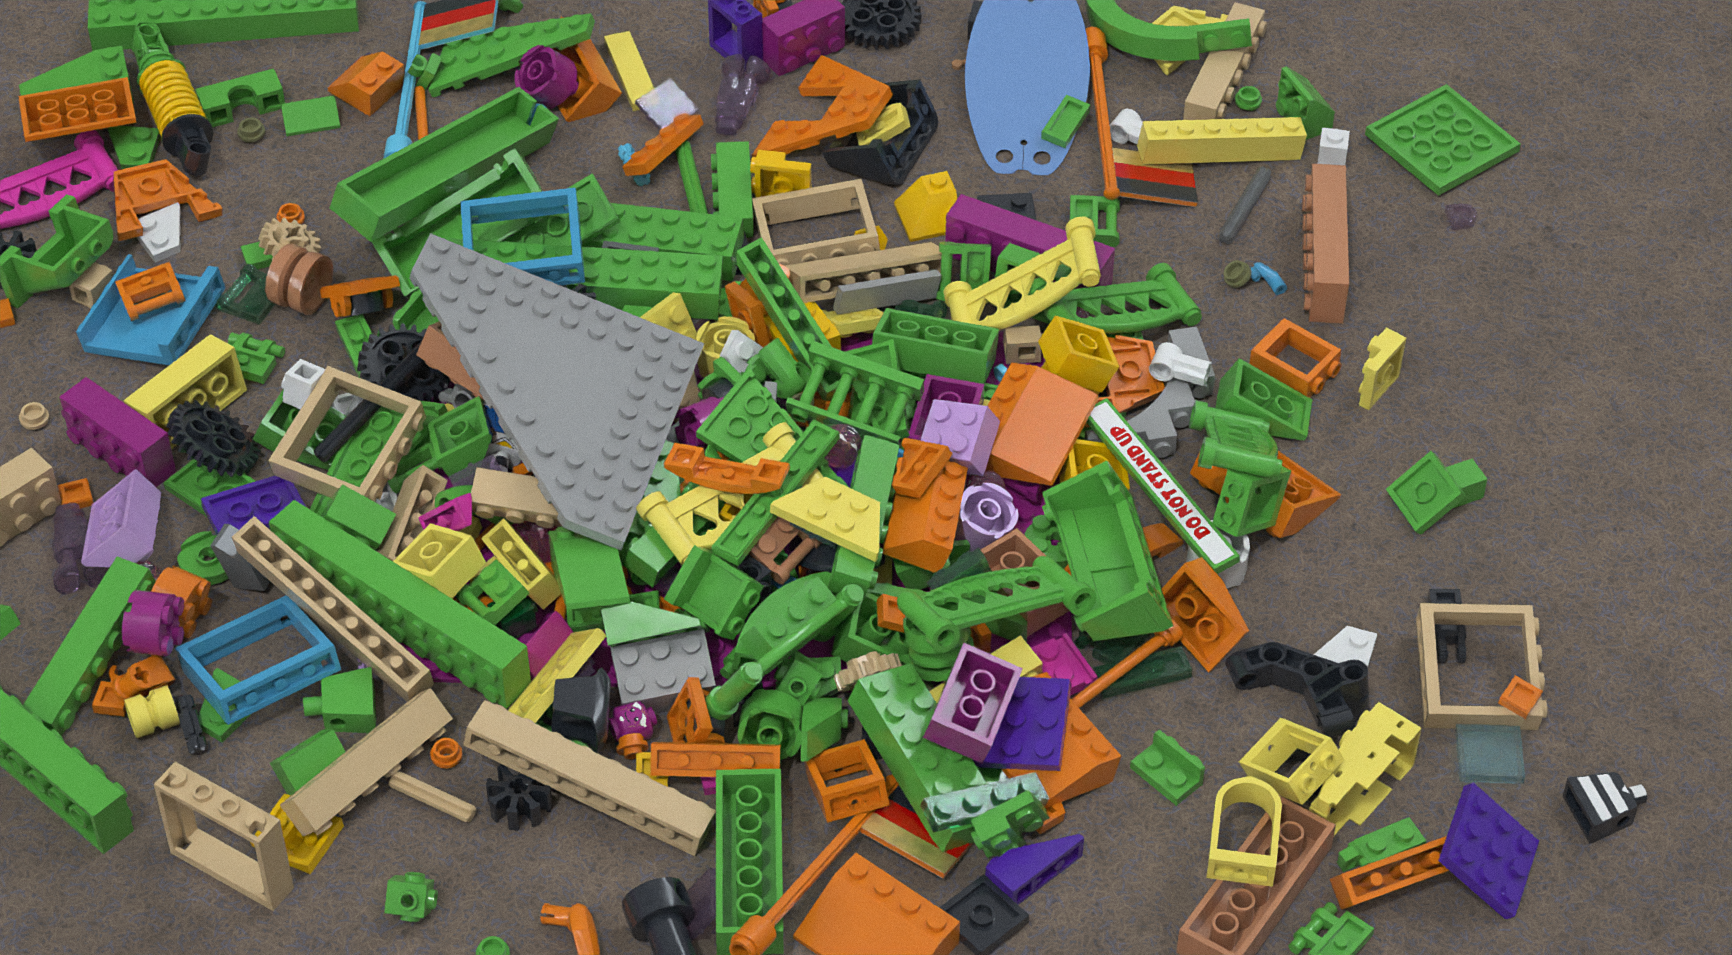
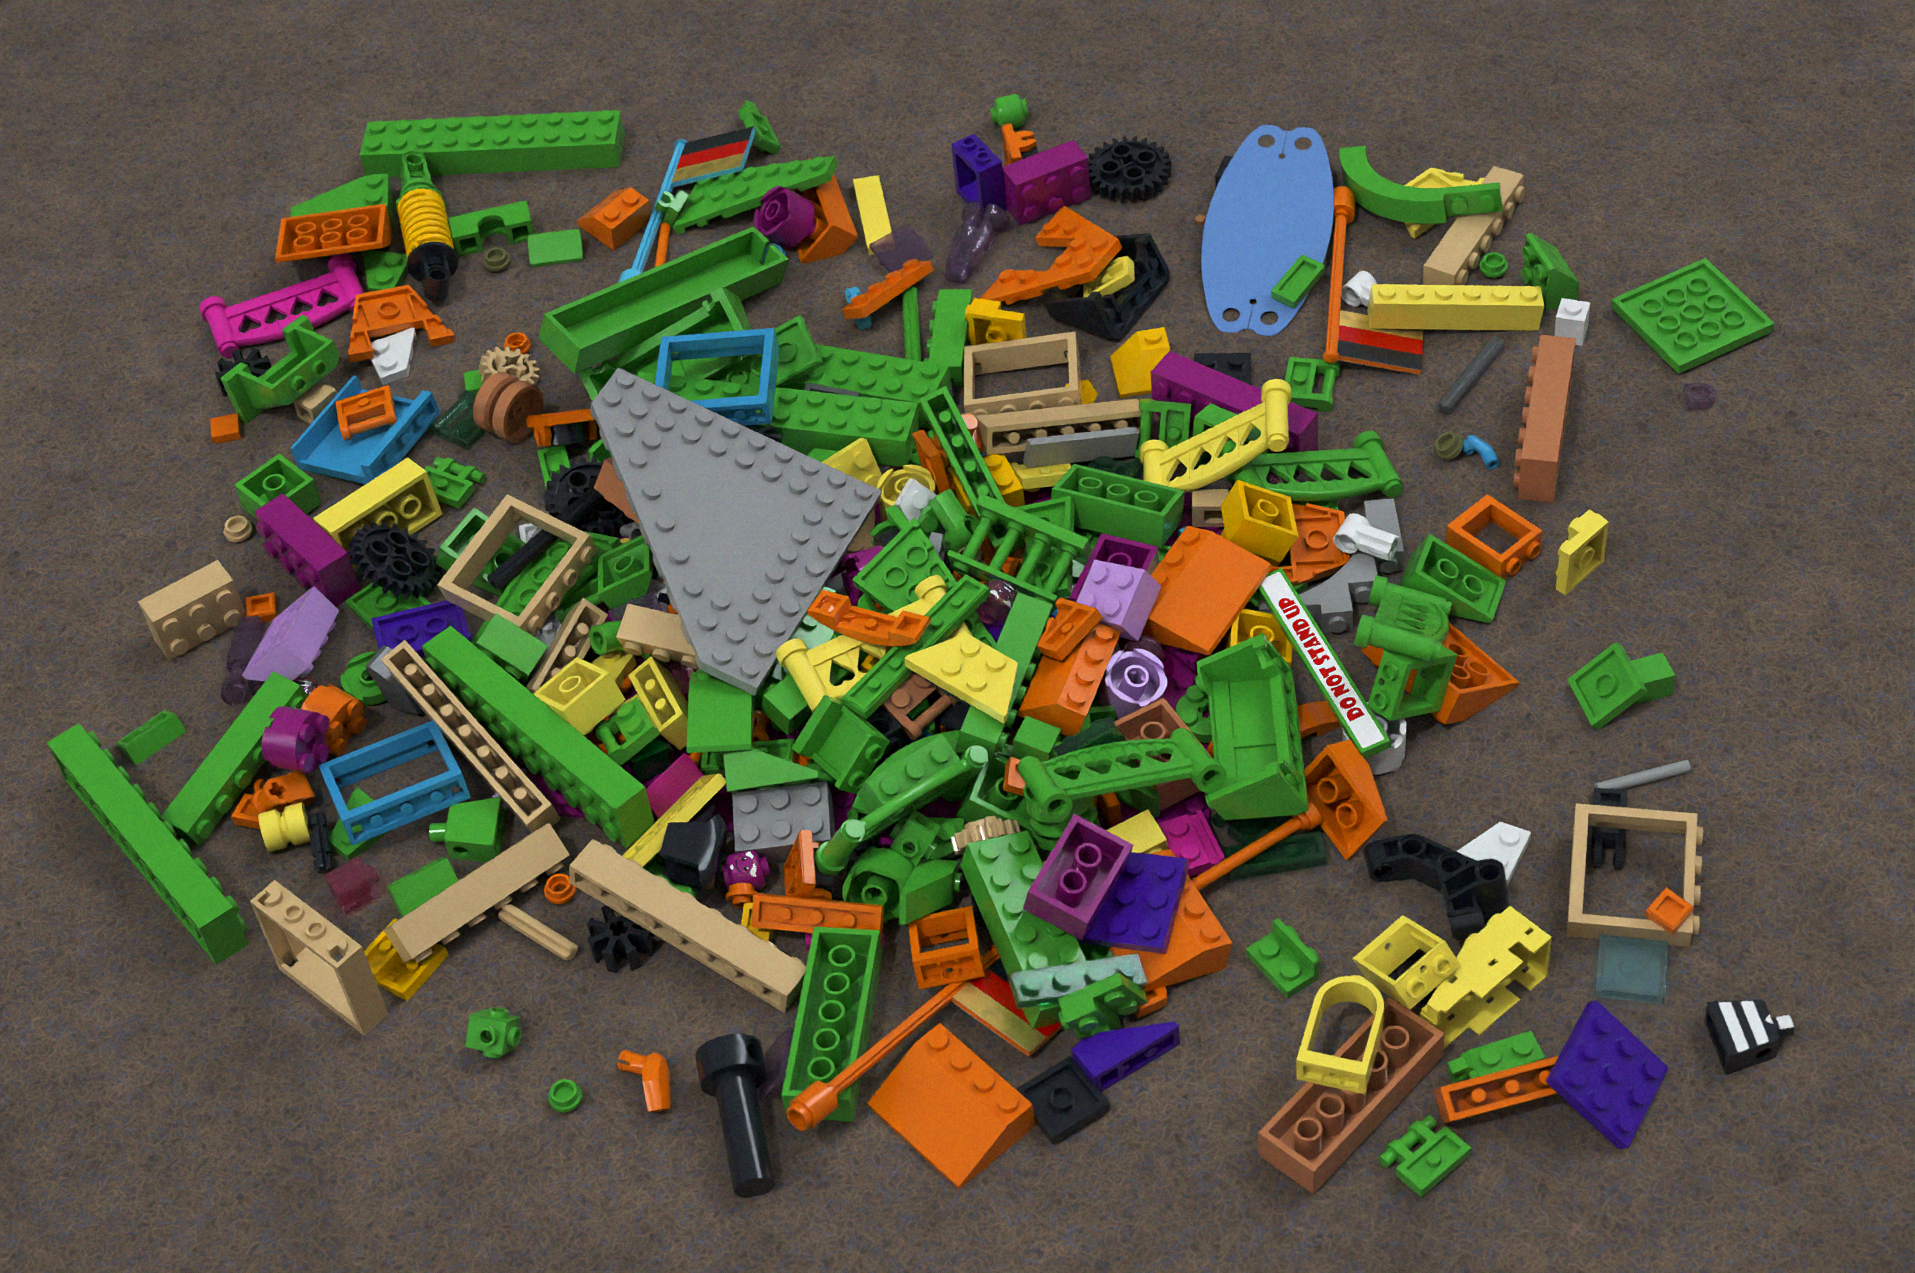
camera: 15 degrees right, 0 degrees up
white brick [281,359,326,409] -> none
dark pink slope [418,493,472,531] -> none
none -> bright green brick [234,454,322,519]
none -> clear pink brick [324,856,380,915]
none -> bright green brick [1012,715,1064,762]
none -> light grey bar [1595,760,1691,790]

